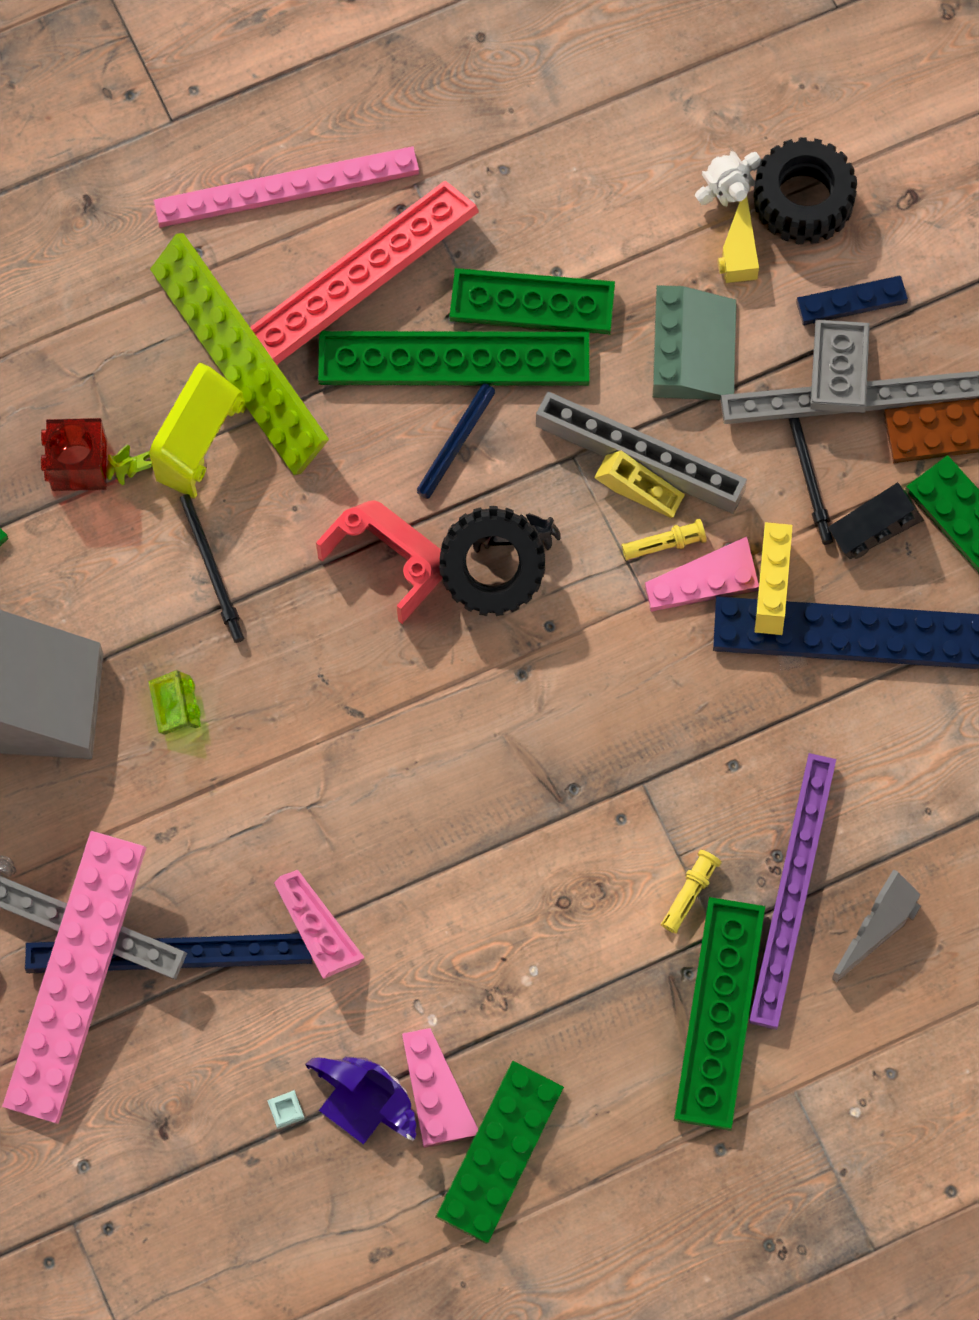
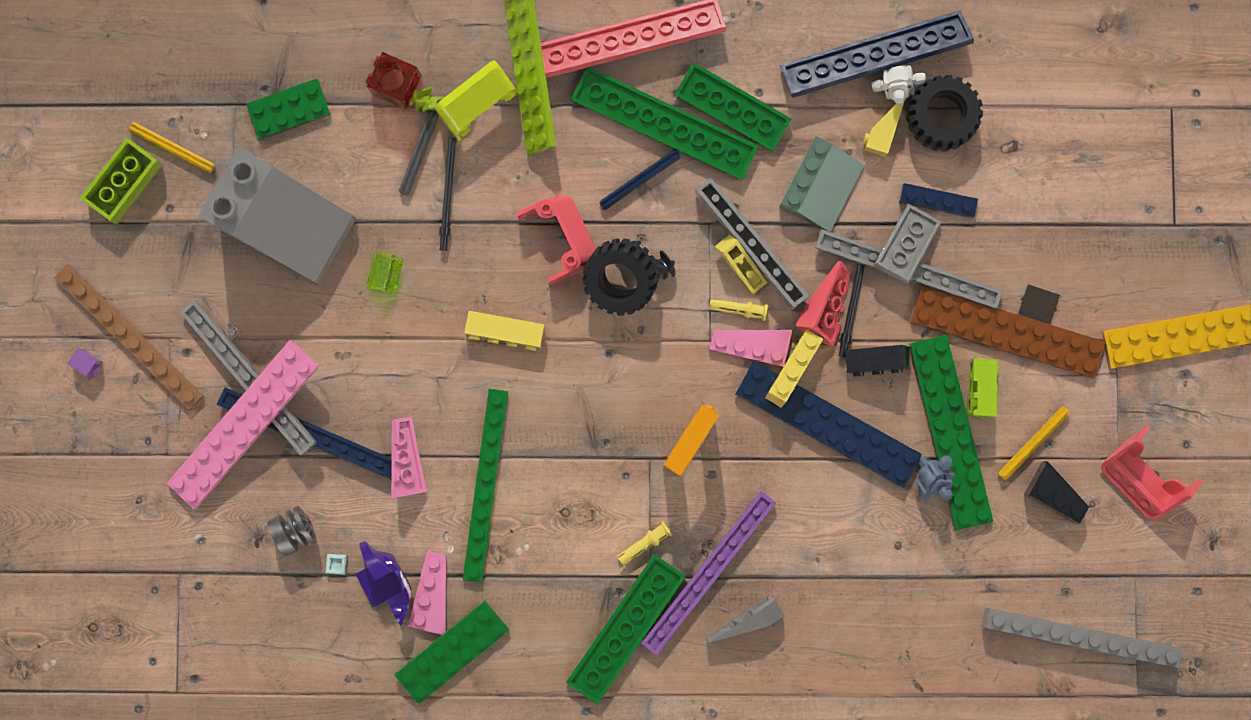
camera: 25 degrees right, 15 degrees up
none -> flat silver wheel [267,506,316,557]
none -> dark grey axle [399,110,439,195]
none -> green plate [462,389,508,582]
none -> light yellow brick [464,311,545,351]
none -> light orange window [663,404,719,476]
none -> plate [780,11,974,98]
none -> coral wedge [796,261,851,347]

